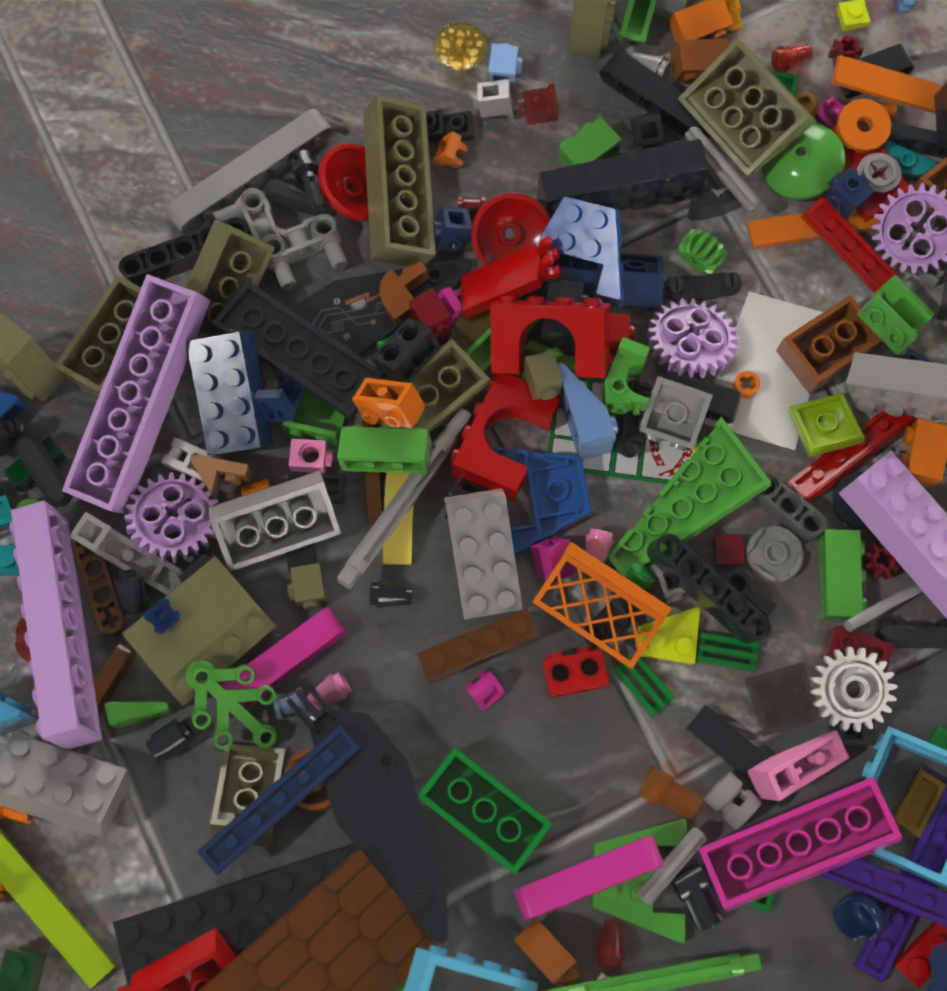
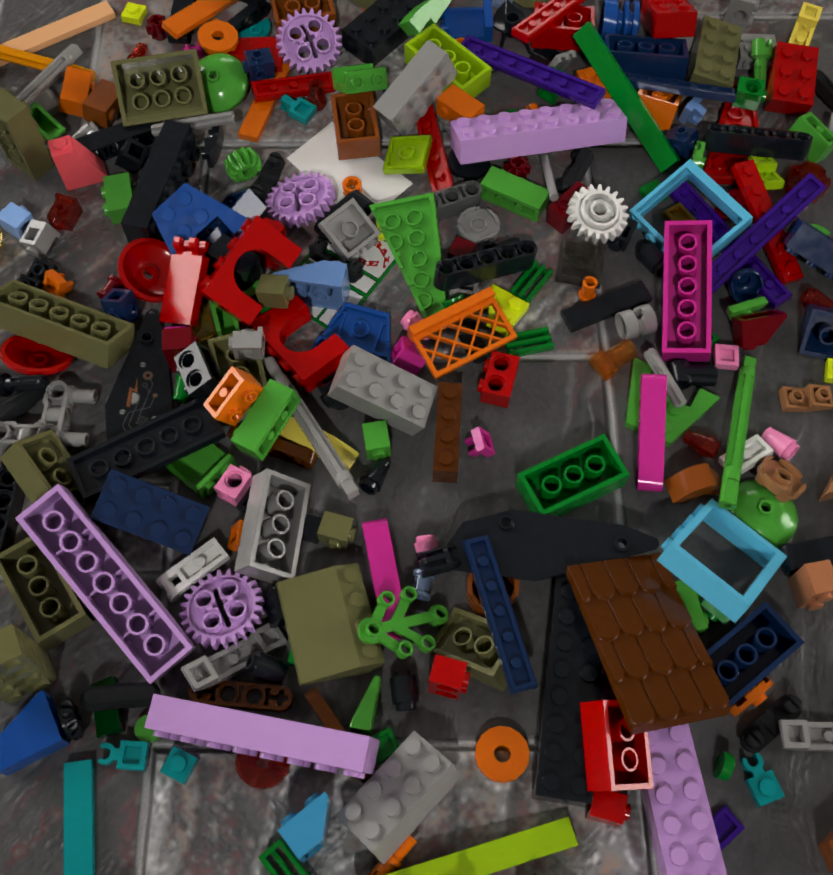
camera: 65 degrees left, 10 degrees down
clear blue plate [144,598,180,634] -> none
medium nougat slope [190,454,252,499] -> none
dark blue bracket [253,377,305,422] -> none
dark orange brick [380,261,429,327] -> none
bright green tile [602,337,650,415] -> none
bright pink slope [747,730,849,801] -> none
light grey gear [857,153,901,195] -> none
none -> coral slope [48,135,108,191]
none -> light grey brick [228,327,265,360]
none -> teal plate [279,94,317,125]
none -> clear red cone [307,79,327,111]
none -> bright green brick [362,420,391,461]
none -> green tile [371,726,399,765]
none -> red brick [428,654,471,701]
none -> orange tile [475,726,530,784]
none -> orange pin [578,276,598,302]
none -> black brick [637,243,664,276]
none -> bright pink plate [713,344,739,370]
none -> bright green plate [726,296,768,321]
none -> dark red slope [732,309,787,350]

